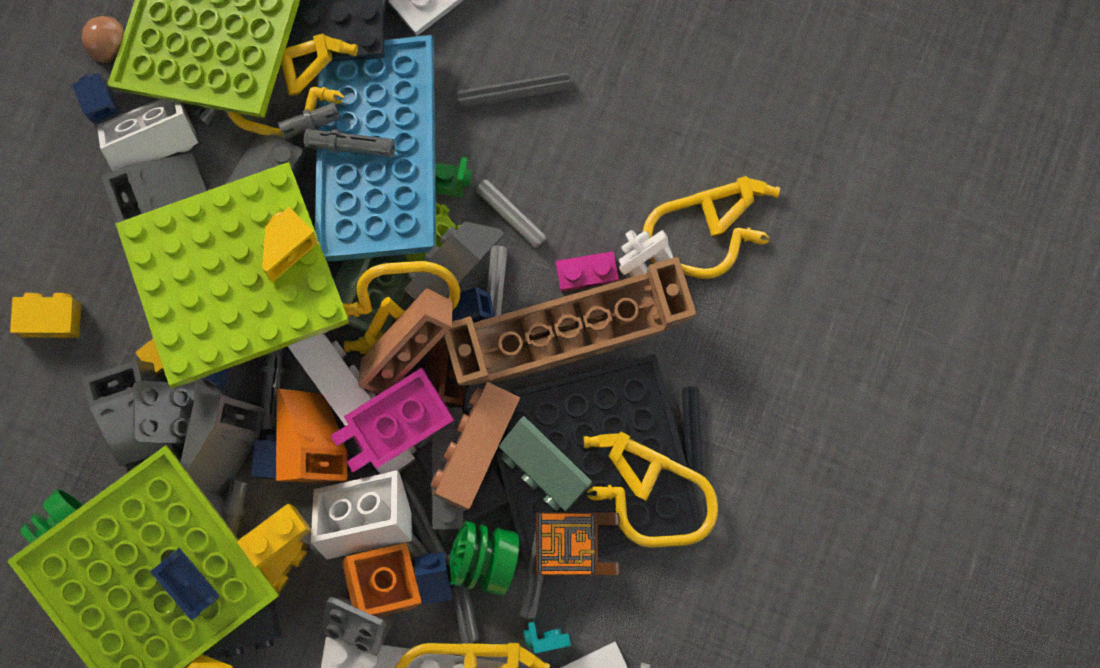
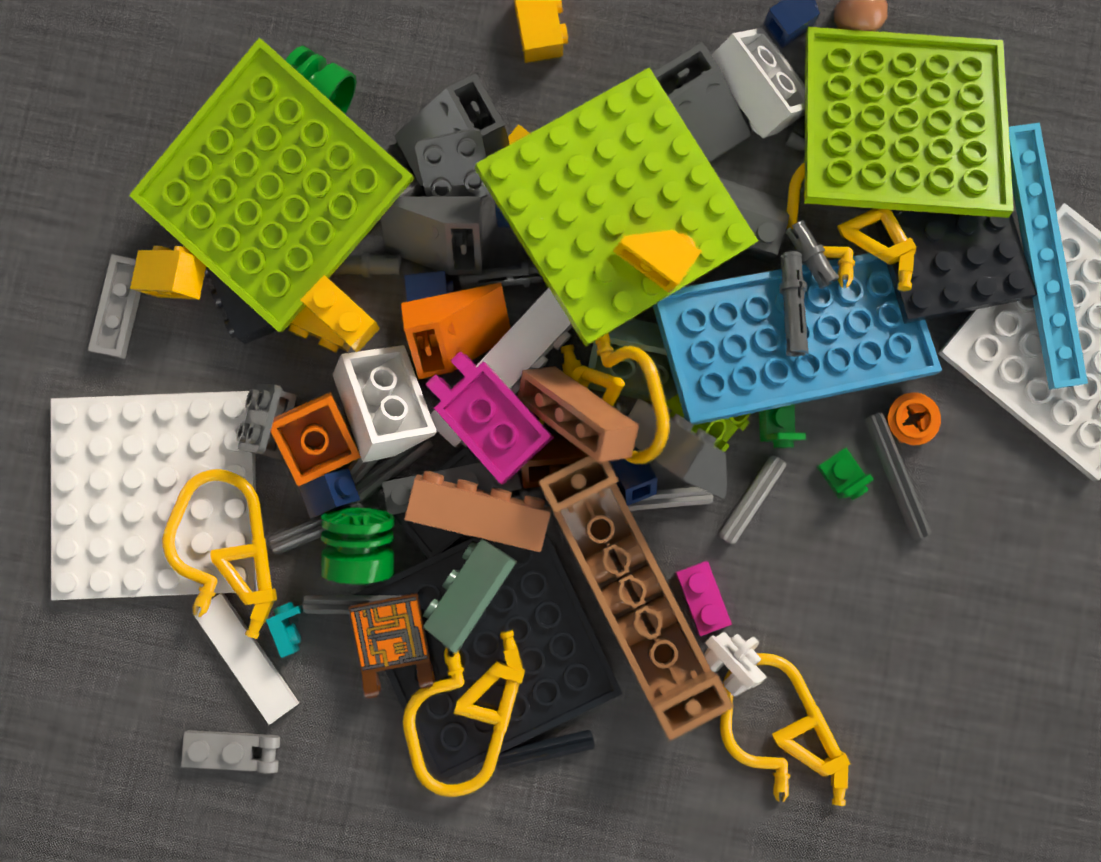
camera: 75 degrees right, 5 degrees up
dark blue hinge [150,547,220,621] -> none
none -> green bracket [816,447,874,500]
none -> orange gear [886,392,941,446]

